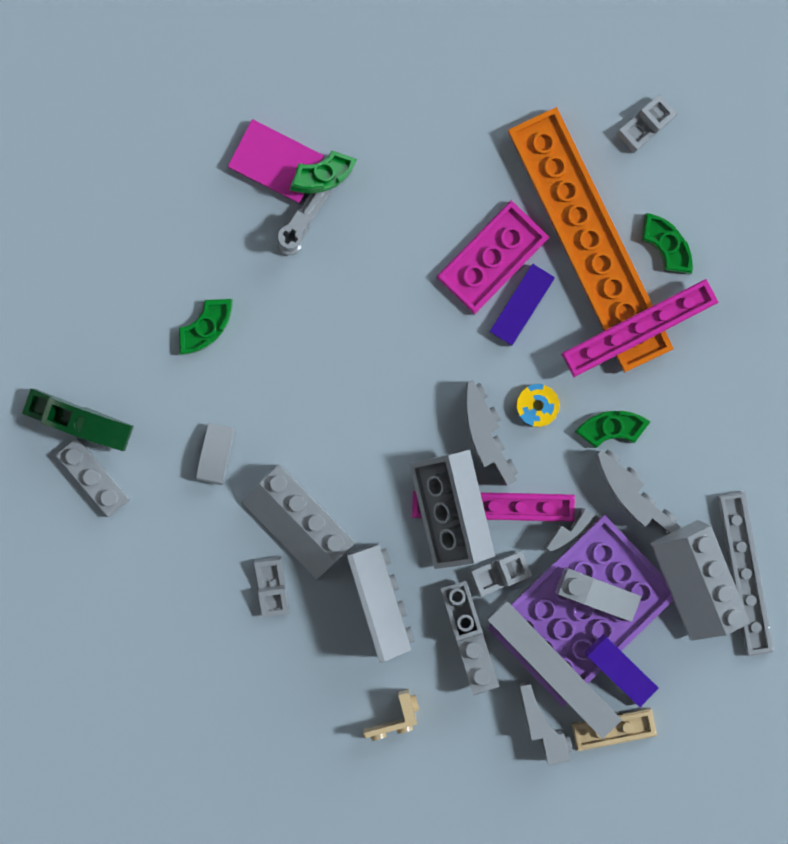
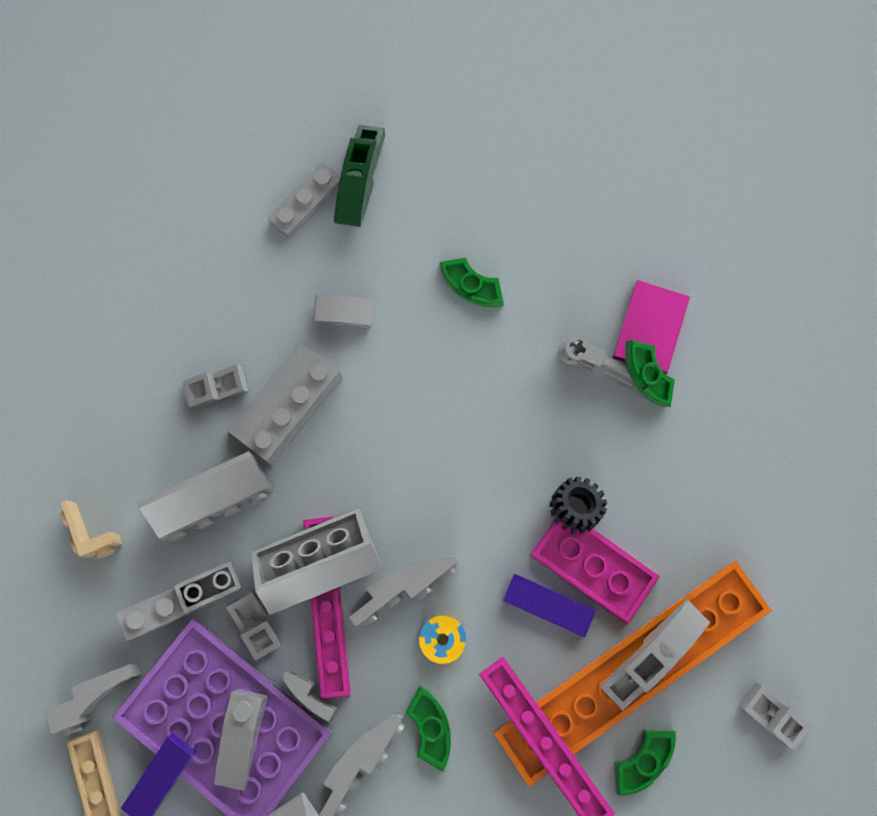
camera: 80 degrees right, 10 degrees down
light grey tile [487,600,622,739] -> none
none -> black tyre [549,477,607,534]
none -> light grey slope [600,599,710,710]

